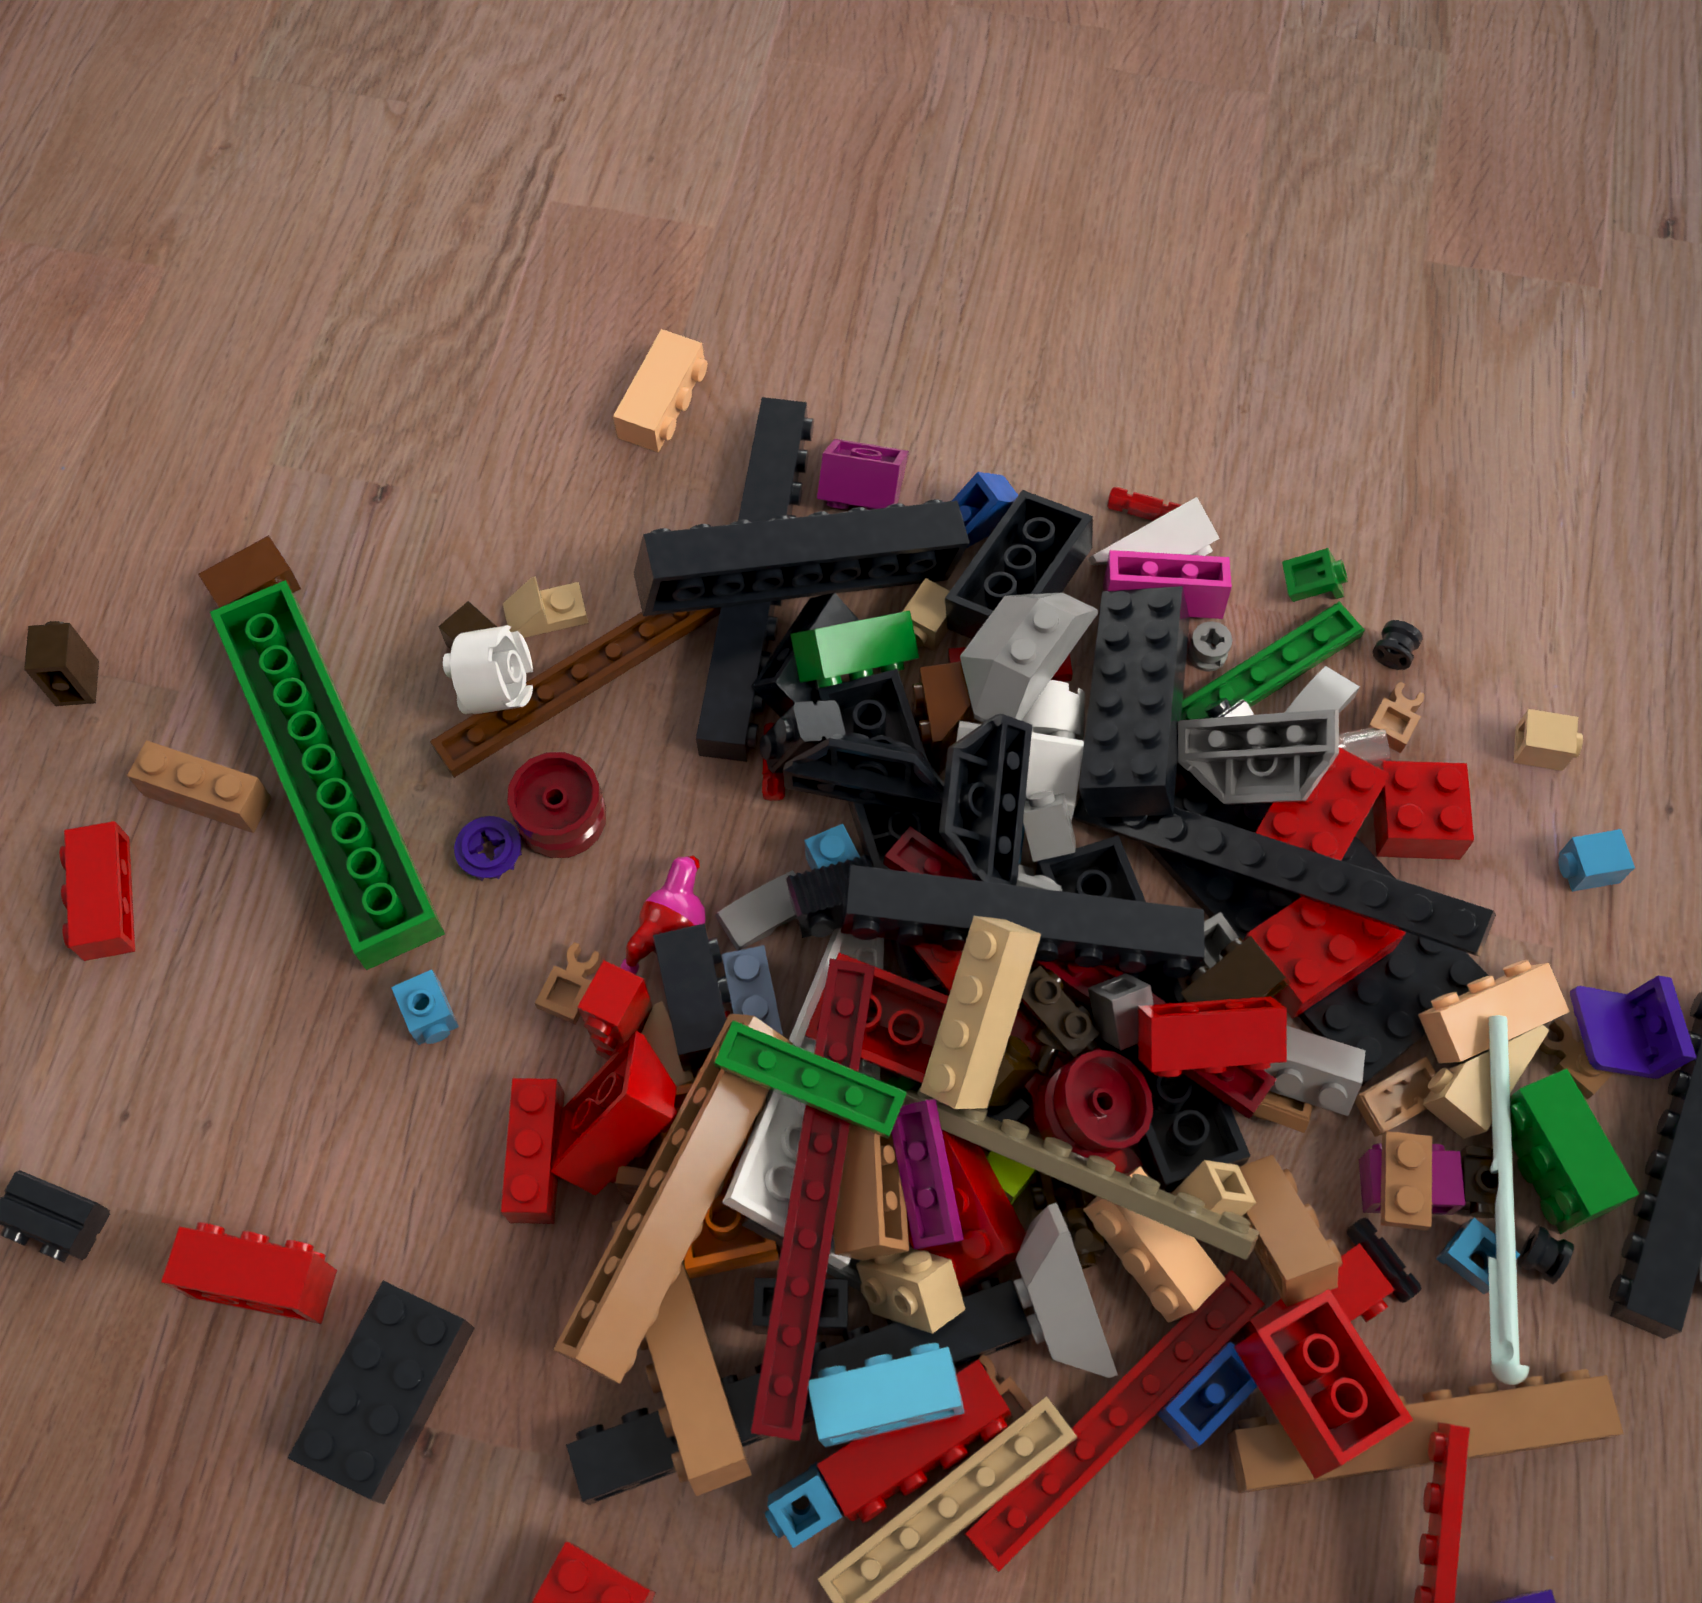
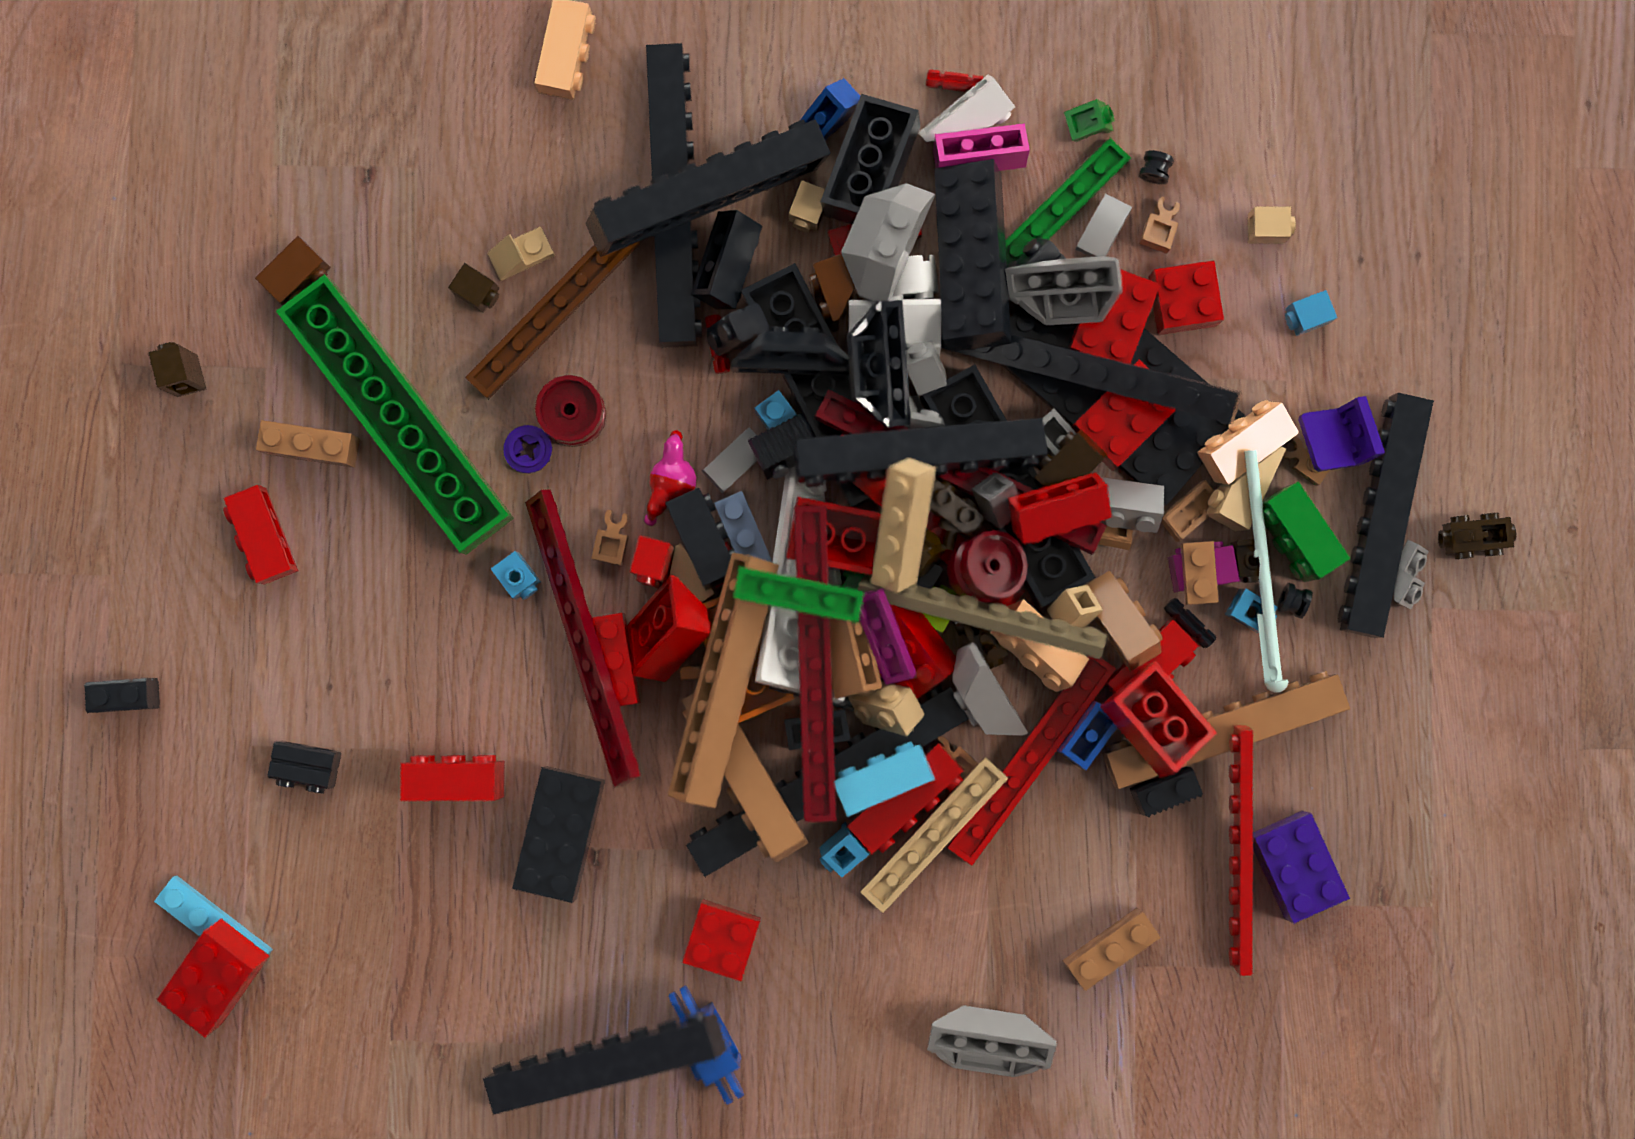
camera: 15 degrees left, 20 degrees up
white brick [443,625,533,714] -> none
green brick [791,610,919,688] -> none
magenta slope [817,439,909,510] -> none
light grey wheel [1187,621,1233,672] -> none
clear brick [1339,727,1392,768] -> none
none -> dark red plate [525,489,641,788]
none -> black brick [1130,766,1203,818]

